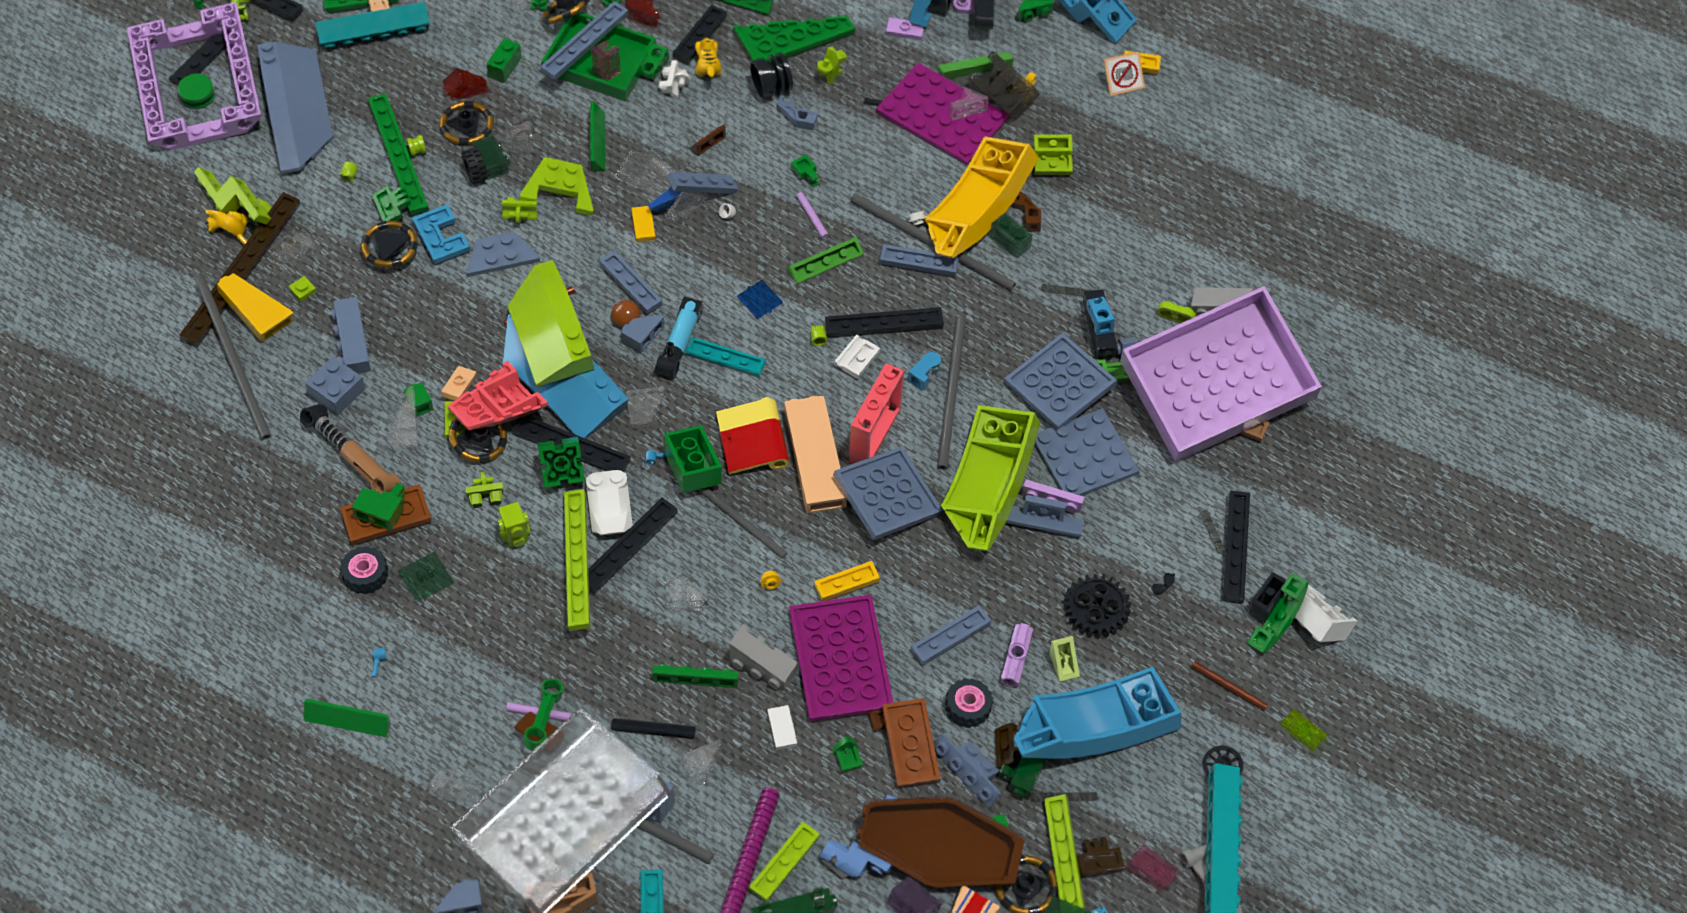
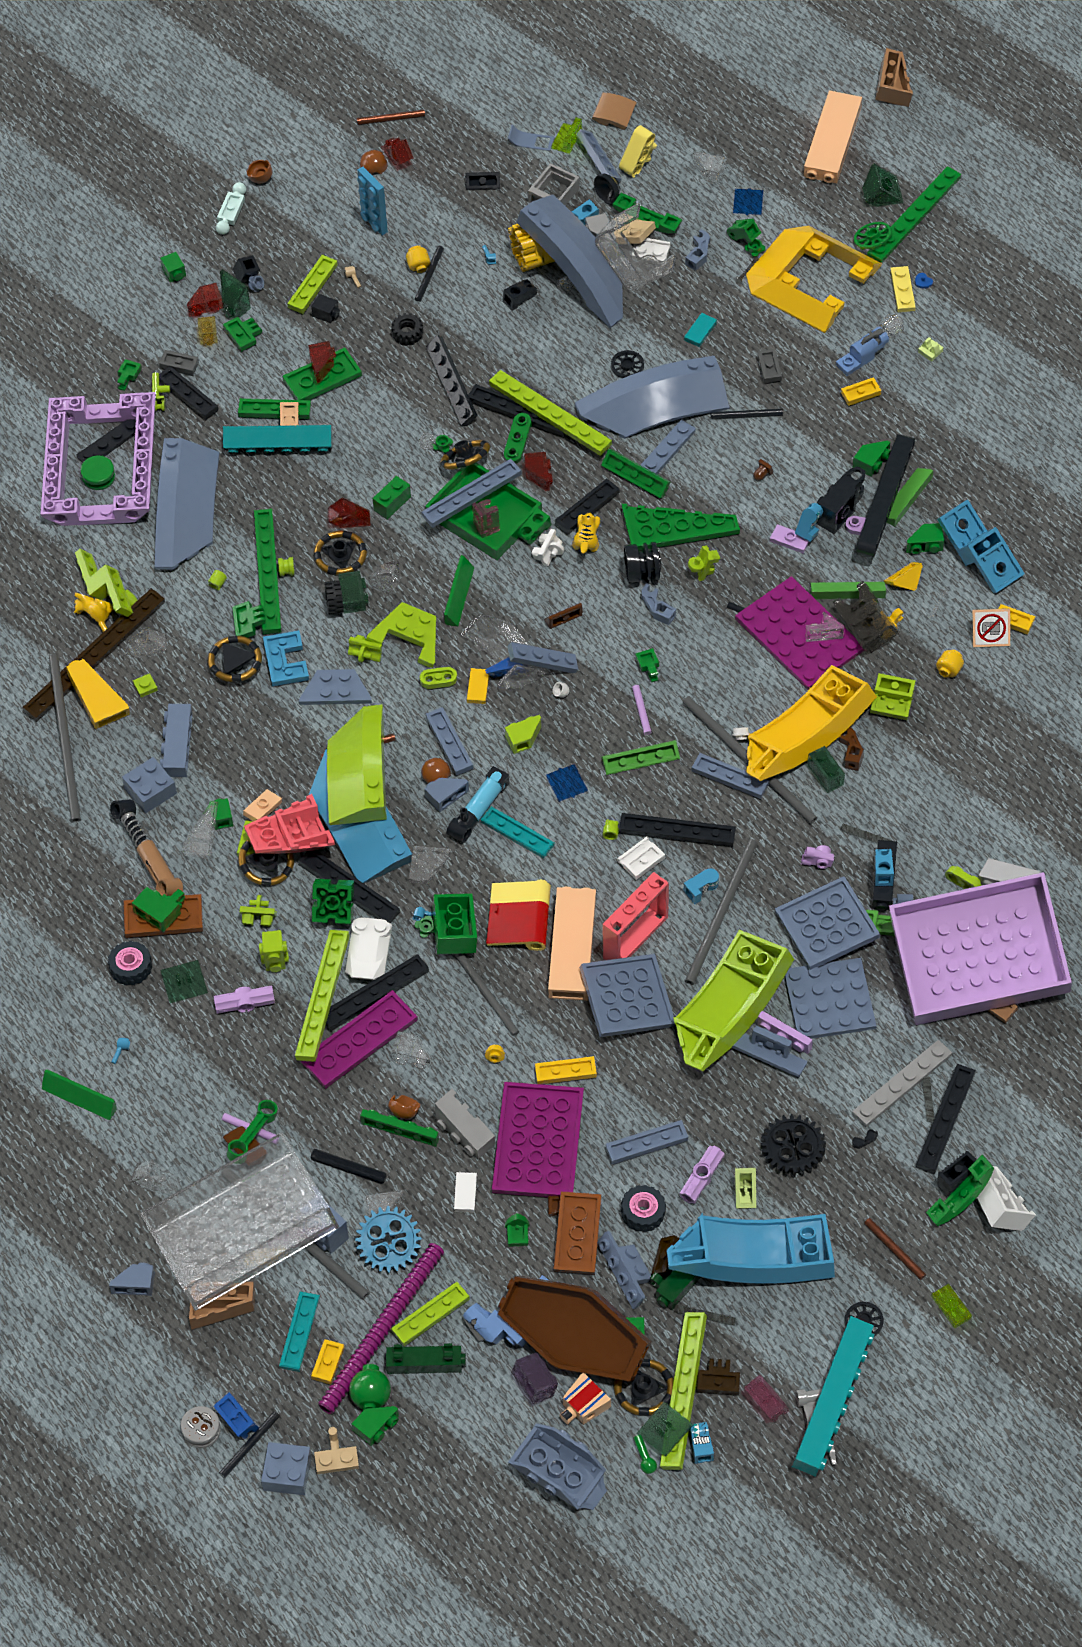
camera: 20 degrees right, 0 degrees up
none -> lavender piece [214,986,275,1014]
none -> magenta plate [301,990,418,1089]
none -> dark azure gear [355,1206,422,1273]
none -> dark orange hair [388,1095,421,1120]
none -> green plate [415,916,435,938]
none -> lime plate [420,667,457,689]
none -> lime slope [505,715,541,754]
none -> lavender plate [801,845,834,869]
none -> light grey plate [852,1040,952,1127]
none -> yellow slope [884,562,922,591]
none -> yellow head [936,650,964,678]

